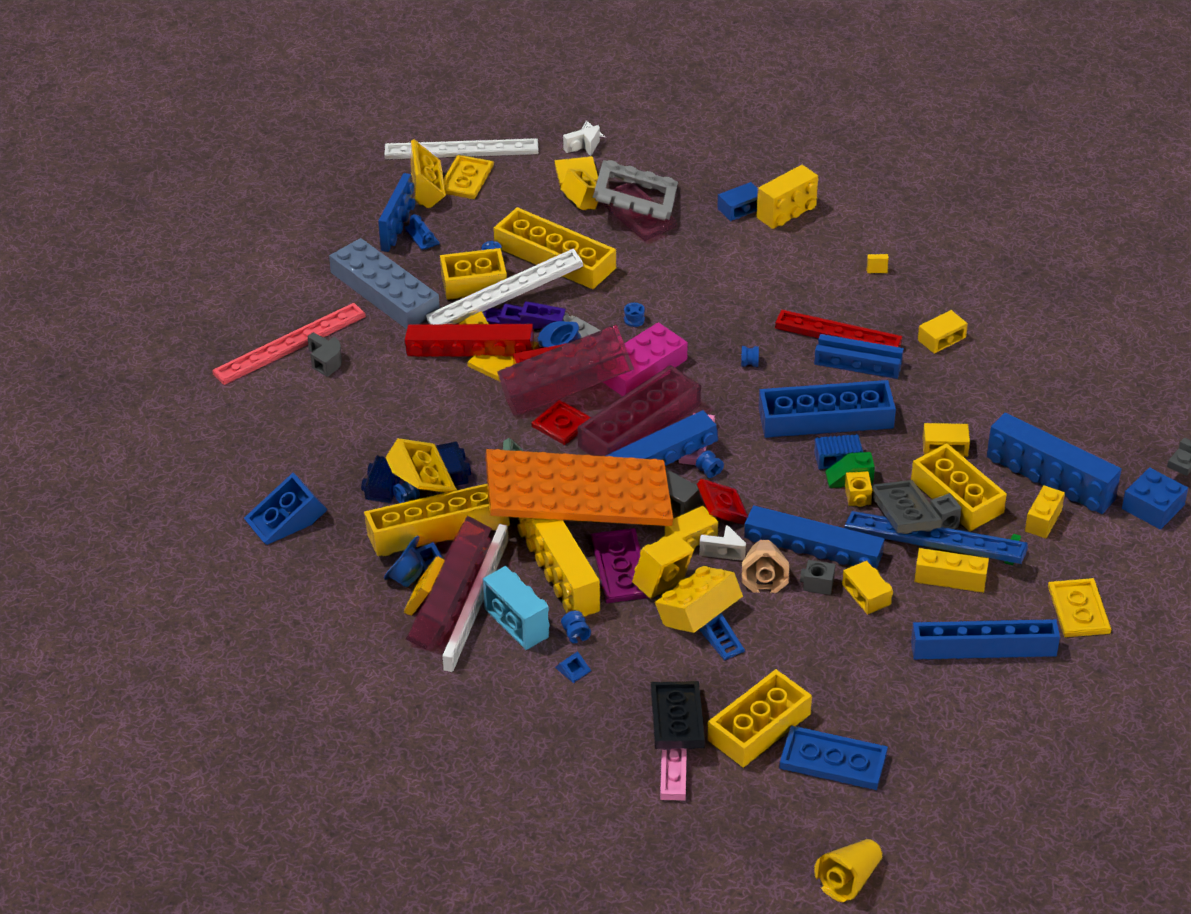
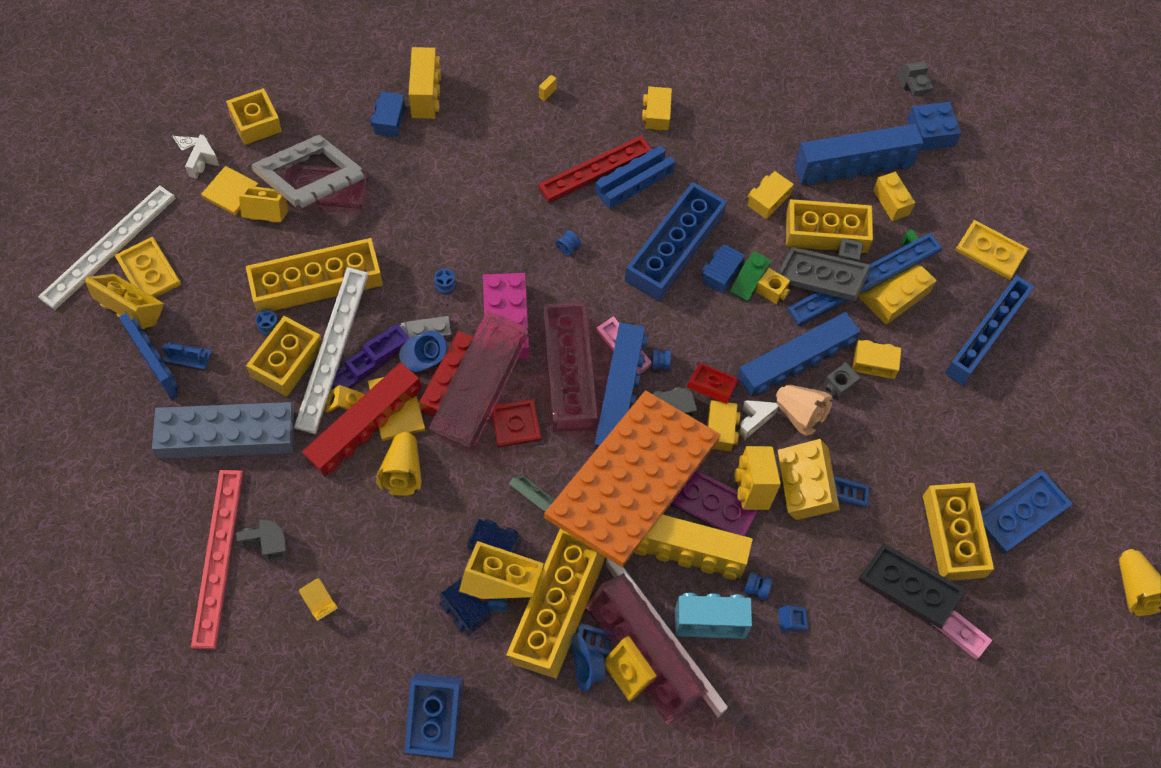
camera: 55 degrees left, 20 degrees up
none -> yellow brick [226,88,282,145]
none -> yellow bracket [299,578,338,621]
none -> yellow cone [376,432,422,496]

